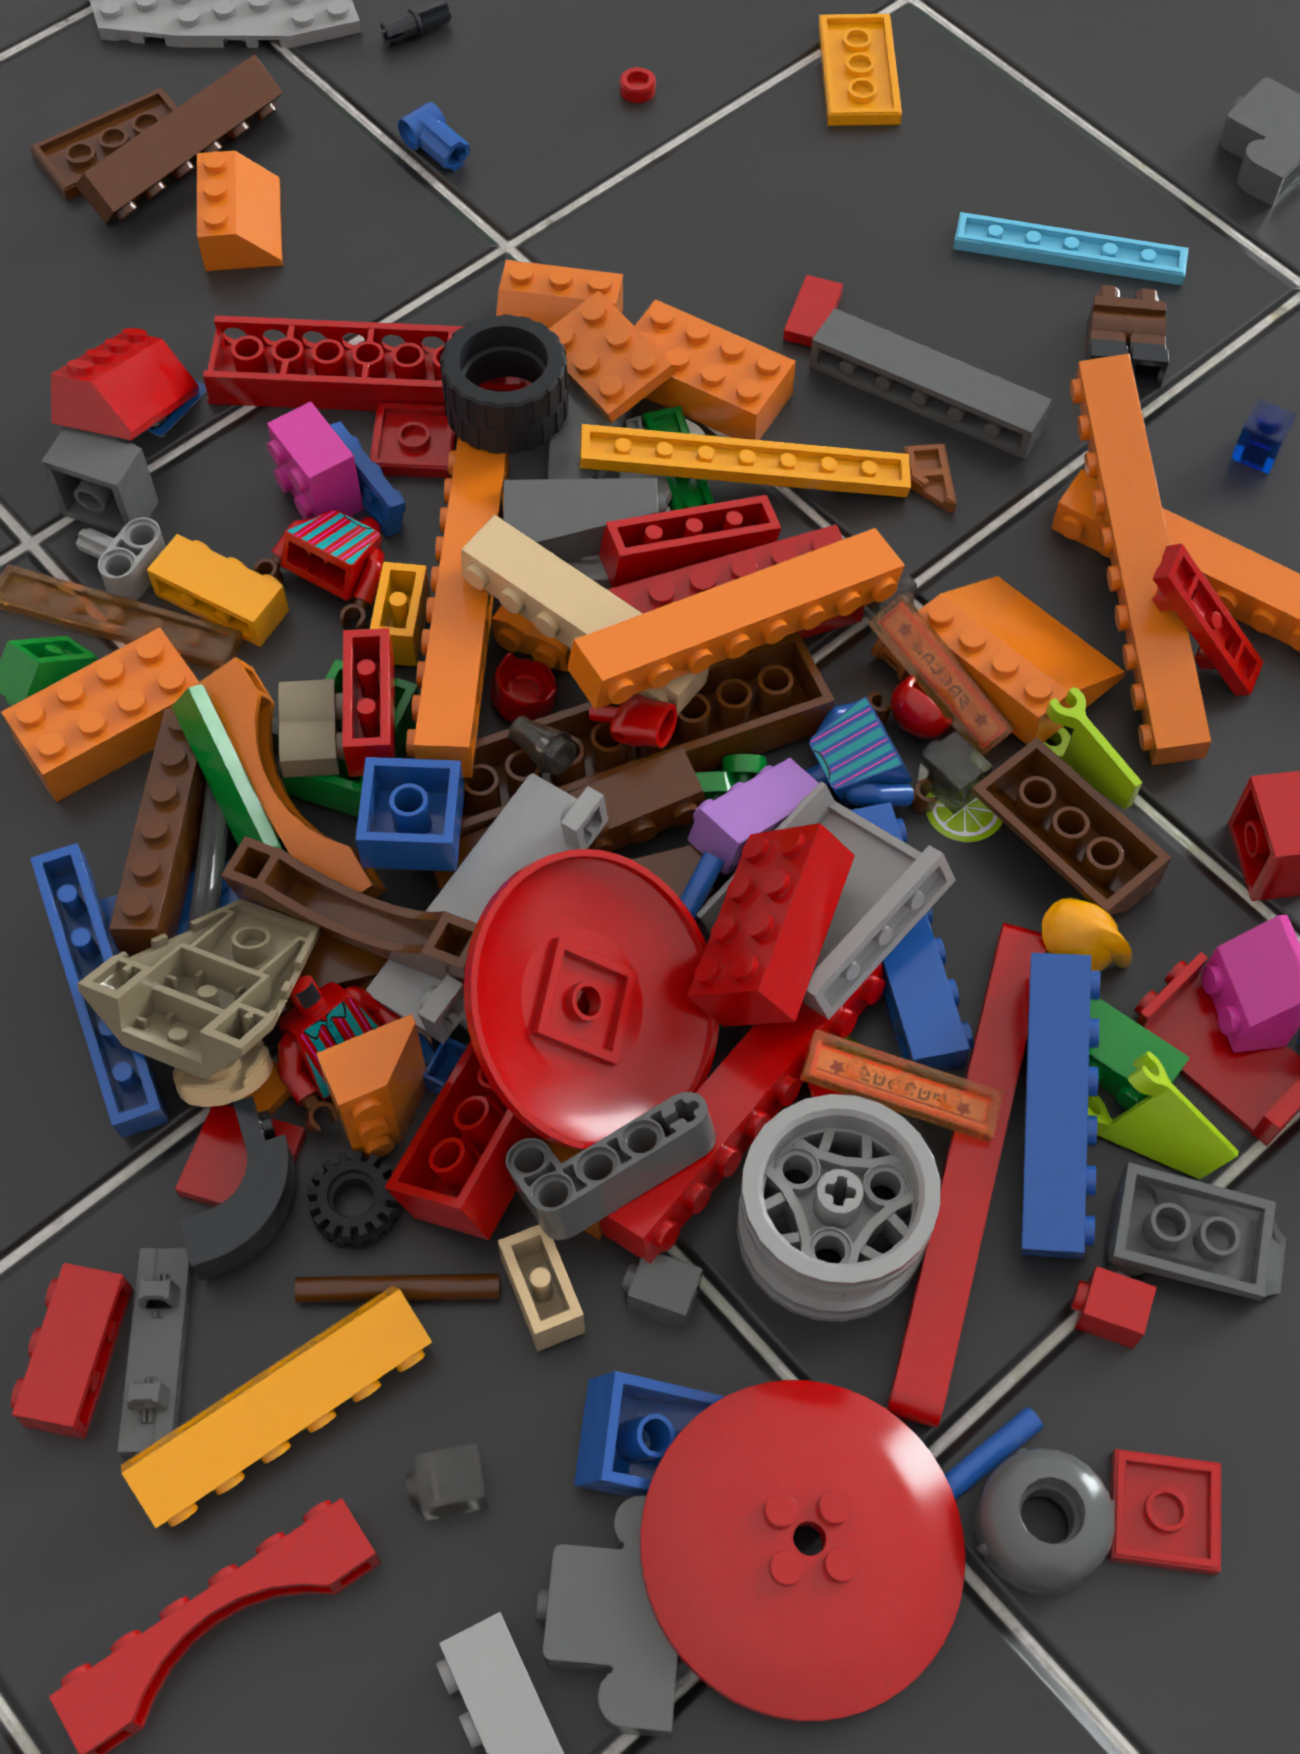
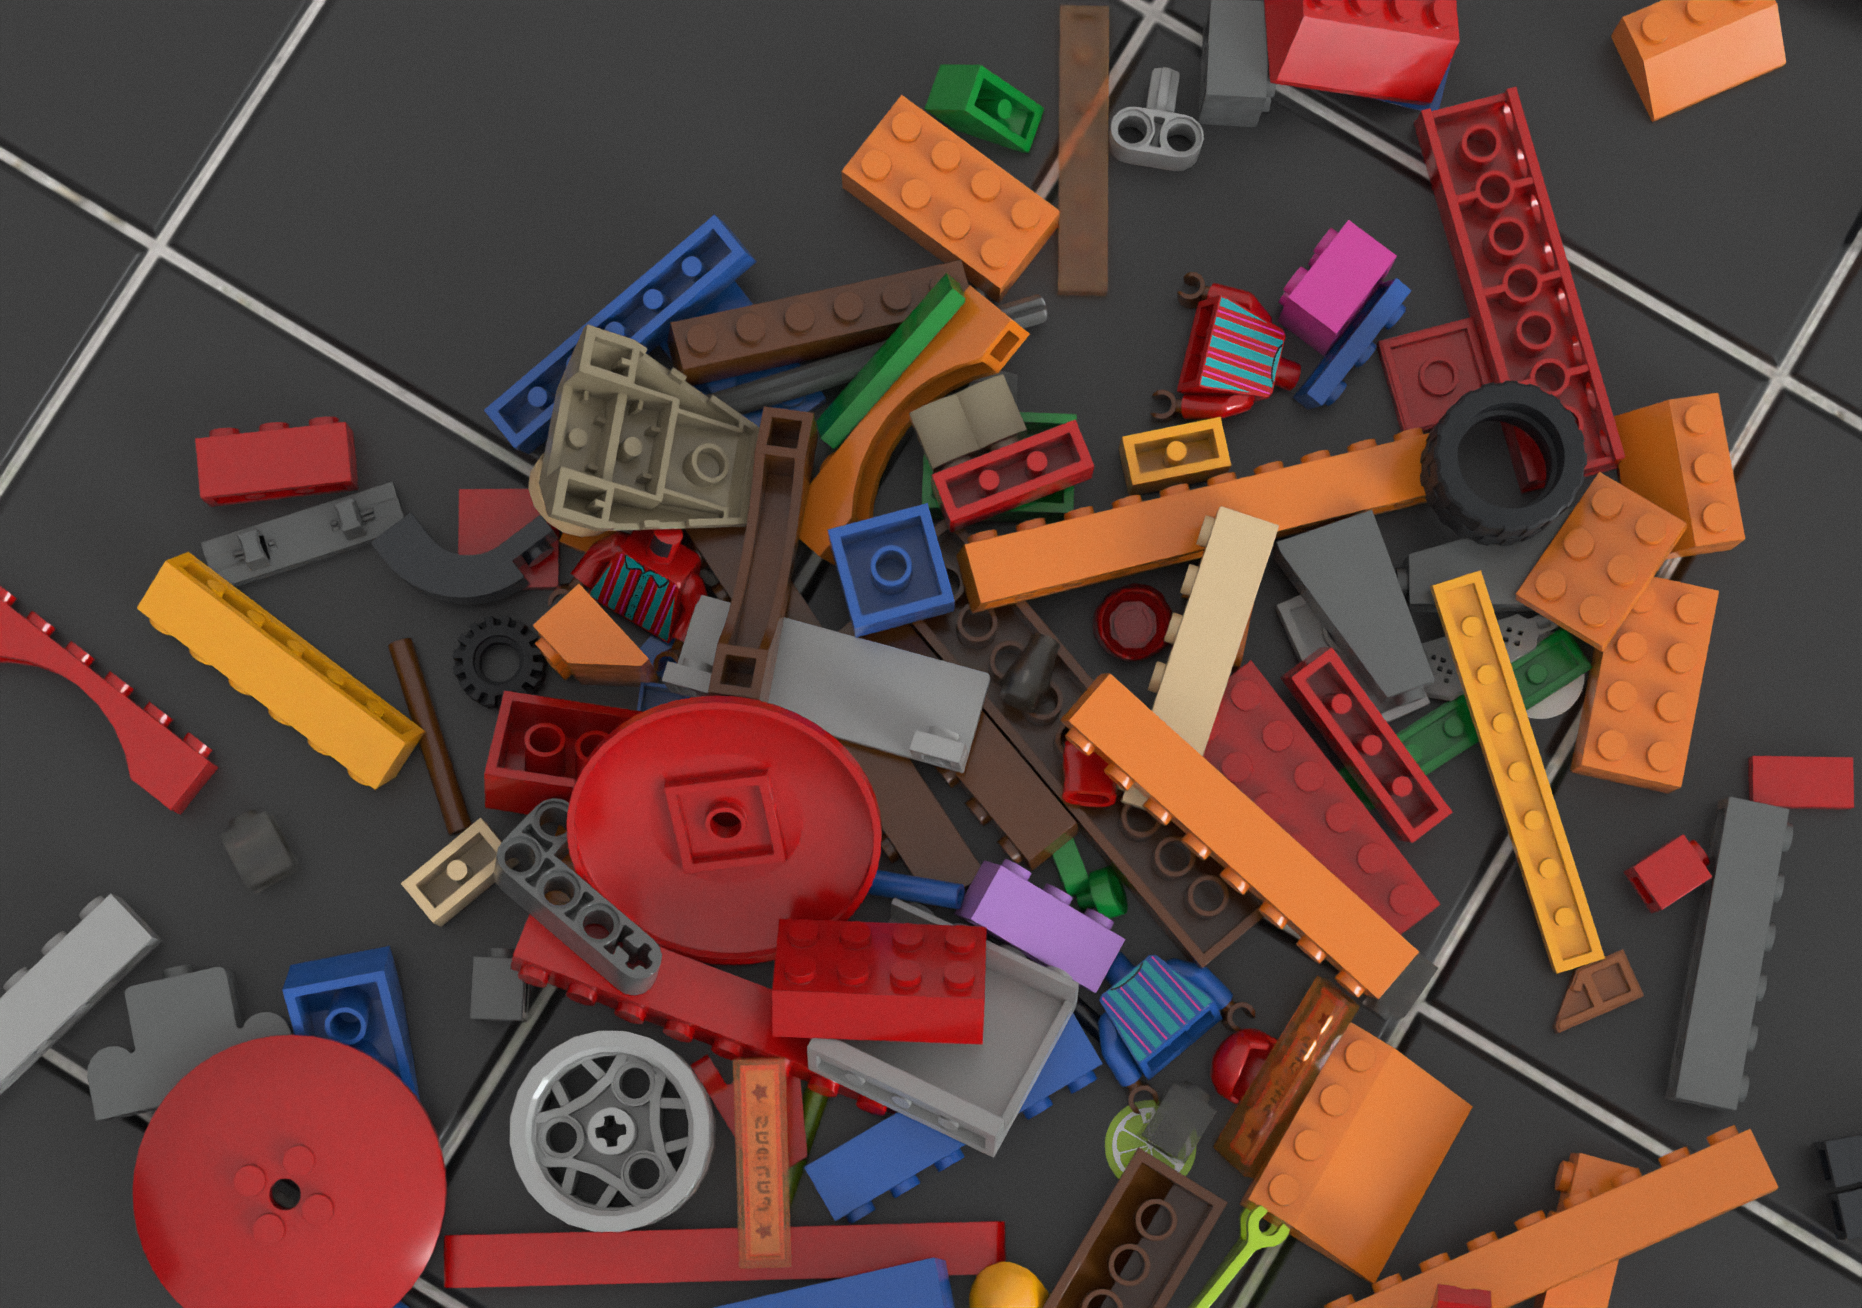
camera: 70 degrees right, 20 degrees up
light orange brick [147,534,289,647] -> none
none -> red brick [1623,834,1712,914]

